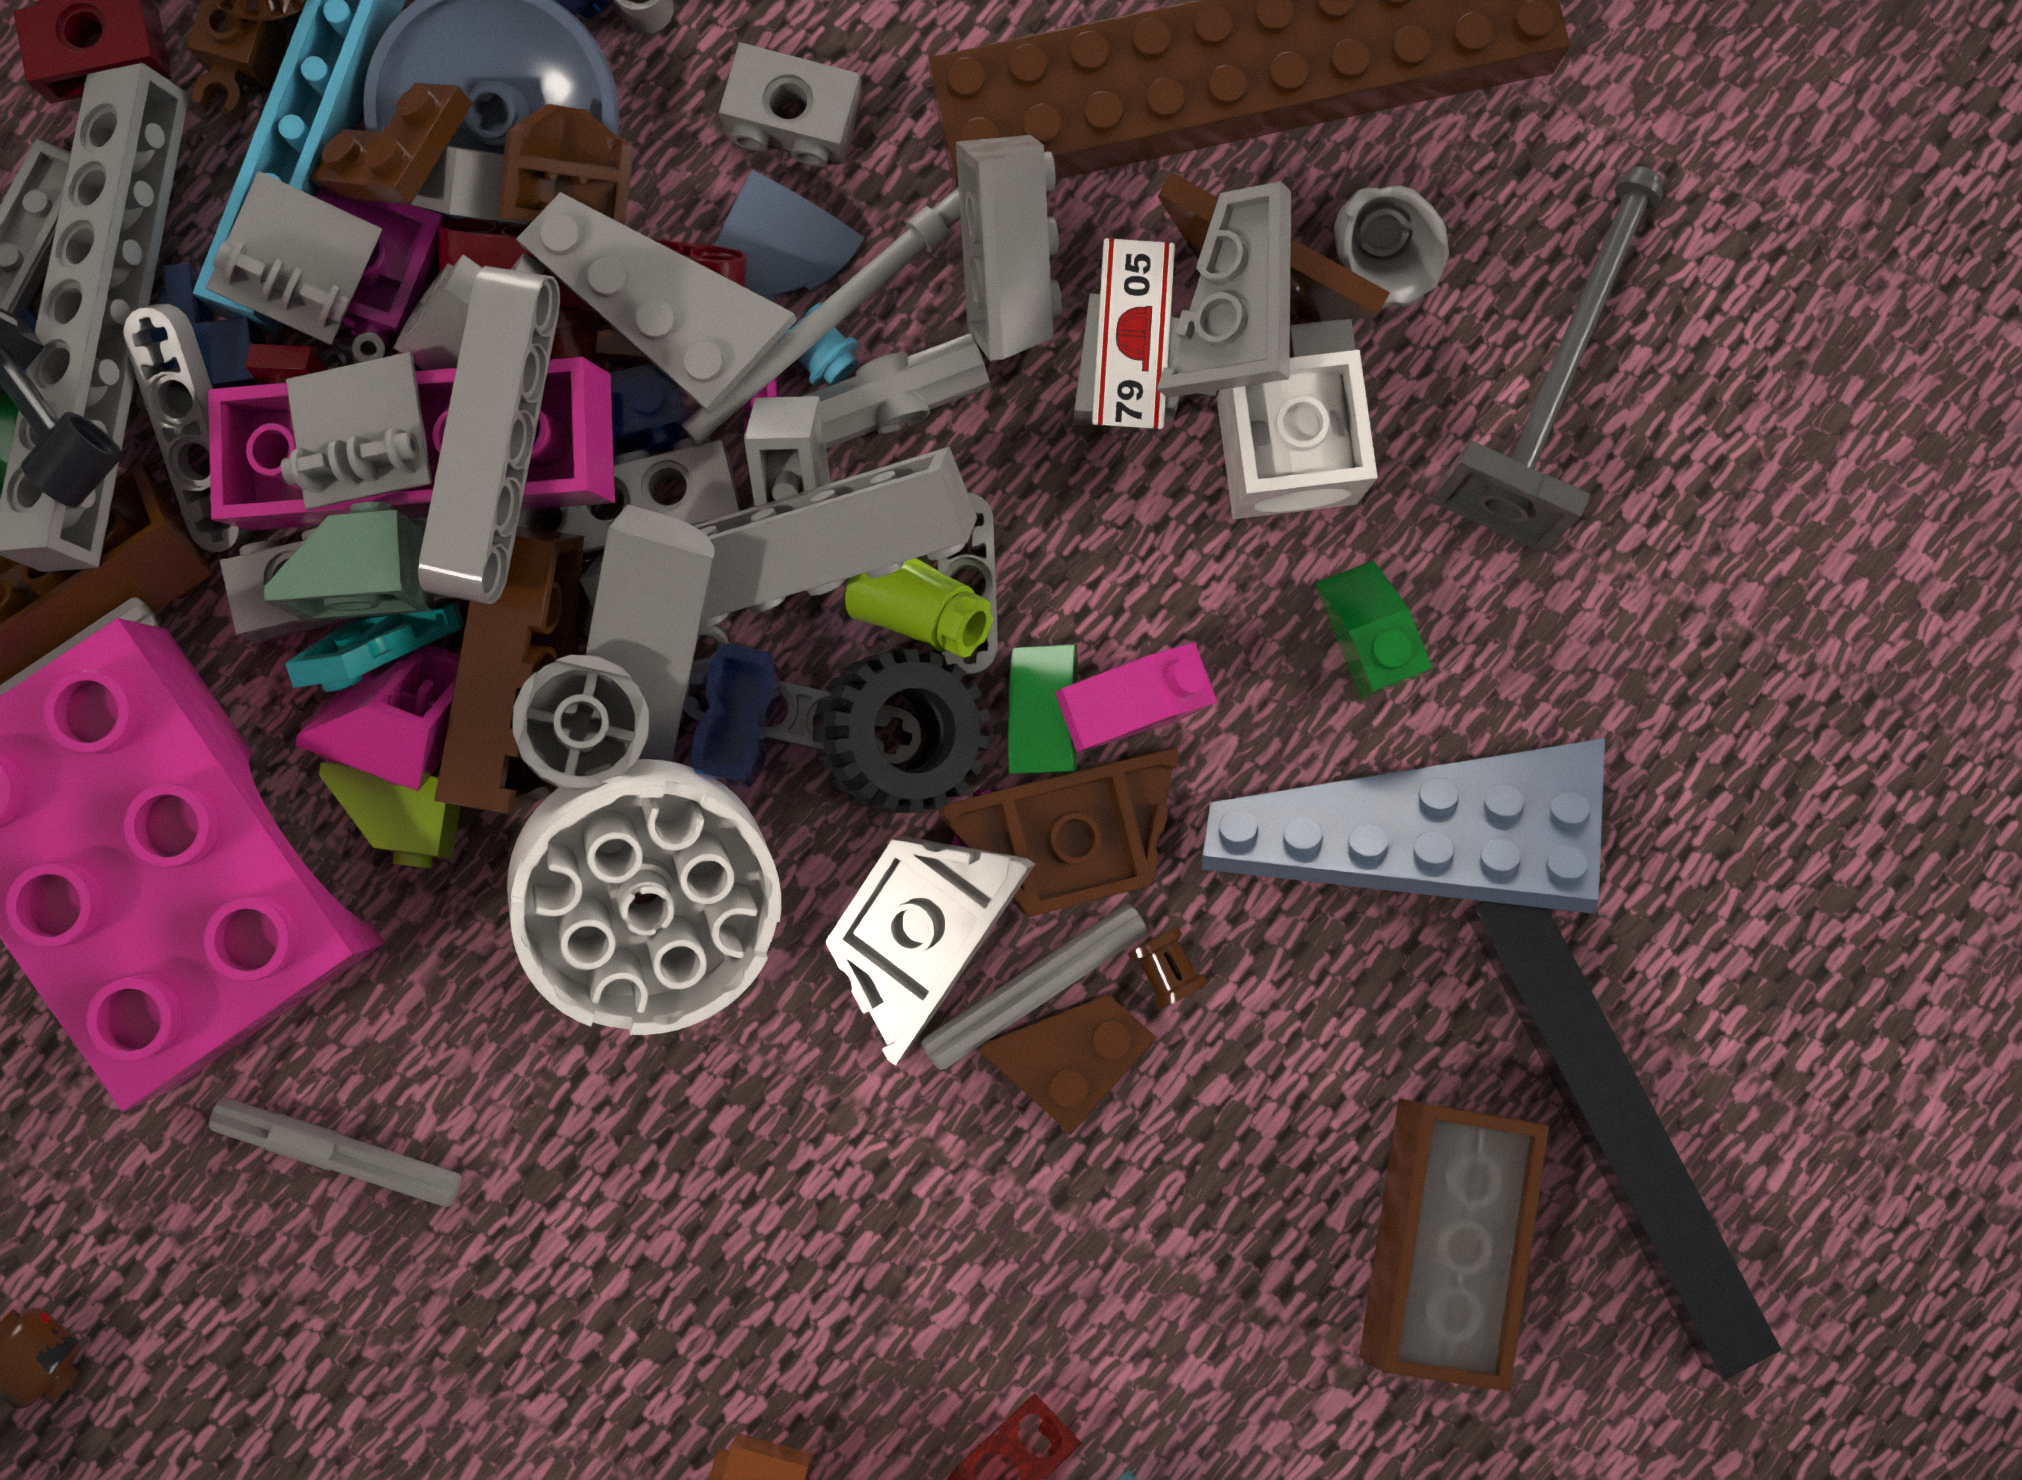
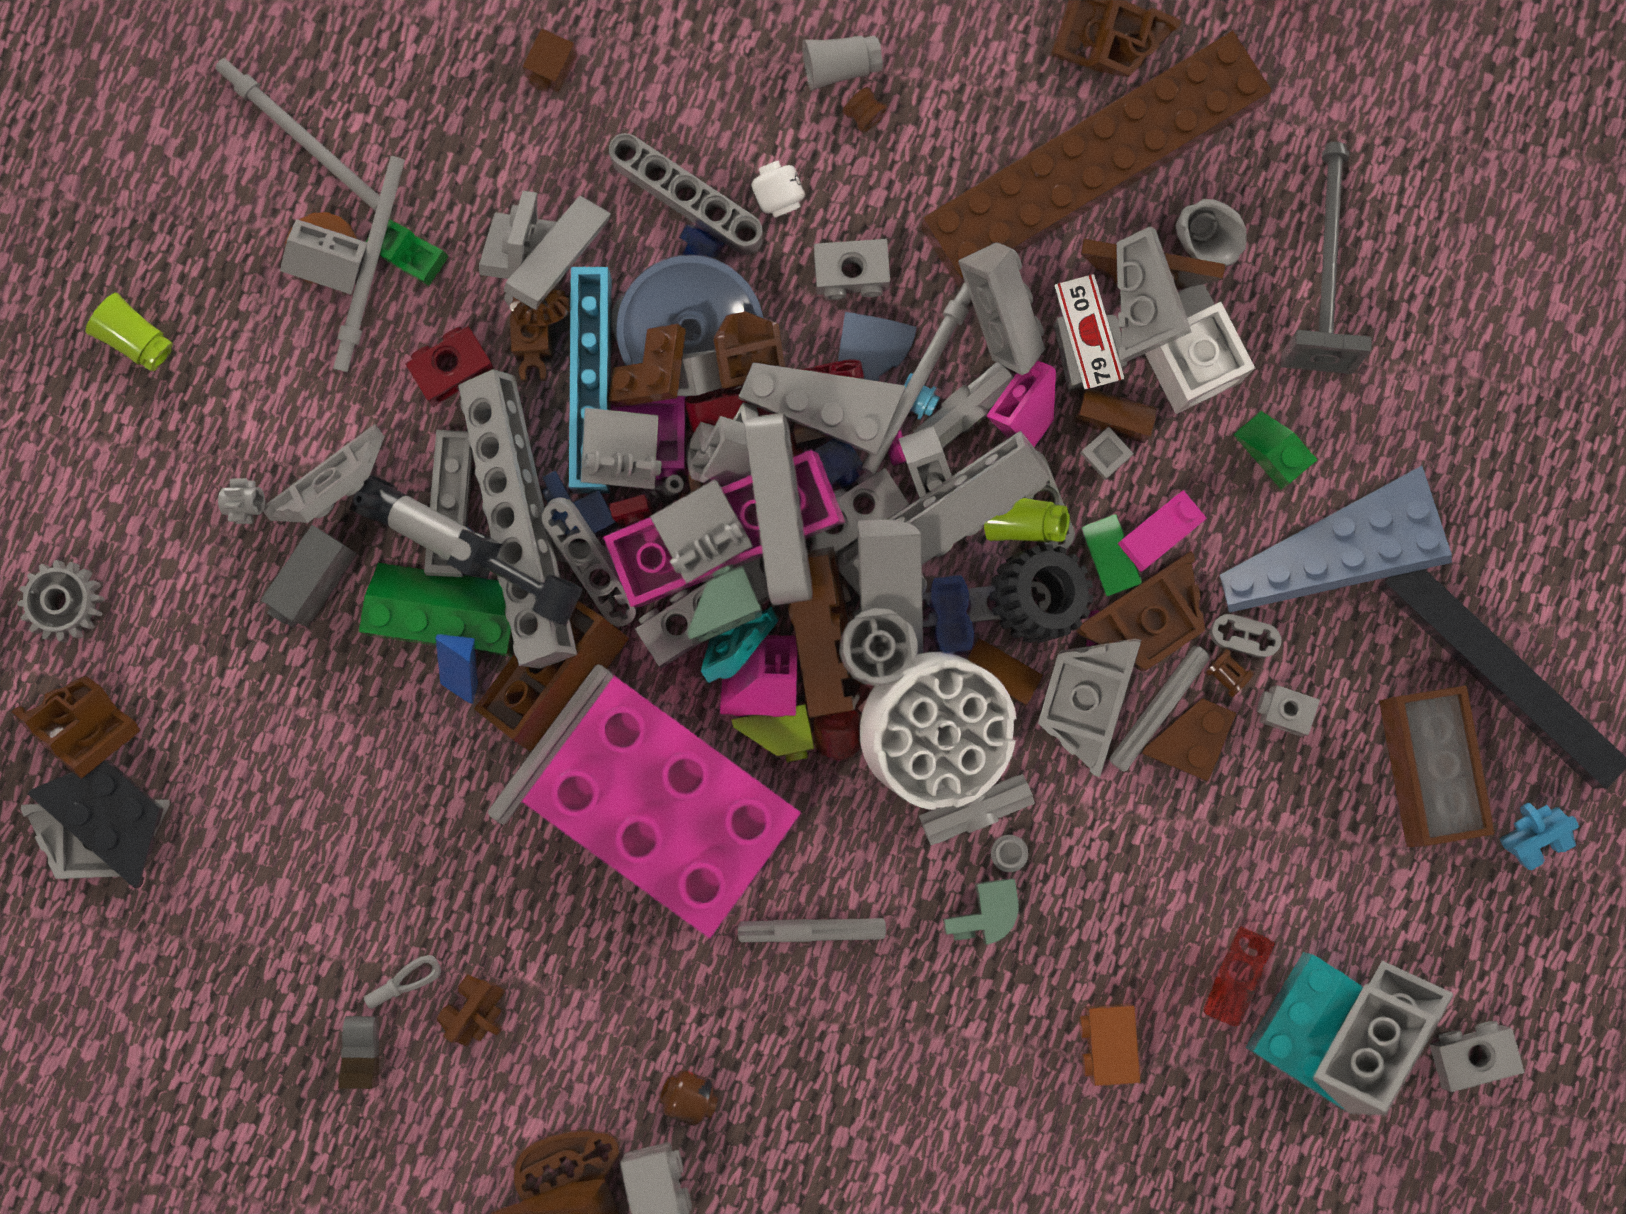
camera: 15 degrees left, 0 degrees up
none -> clear red head [814,710,861,760]
none -> light grey piece [919,774,1035,845]
none -> sand green brick [942,878,1019,945]
none -> reddish brown slope [967,638,1043,707]
none -> dark pink slope [986,360,1056,447]
none -> light grey plate [991,835,1028,872]
none -> reddish brown brick [1075,388,1157,443]
none -> light grey tile [1080,427,1134,480]
none -> light grey beam [1210,614,1281,658]
none -> light grey brick [1257,685,1320,737]
none -> dark azure hips [1499,803,1579,870]

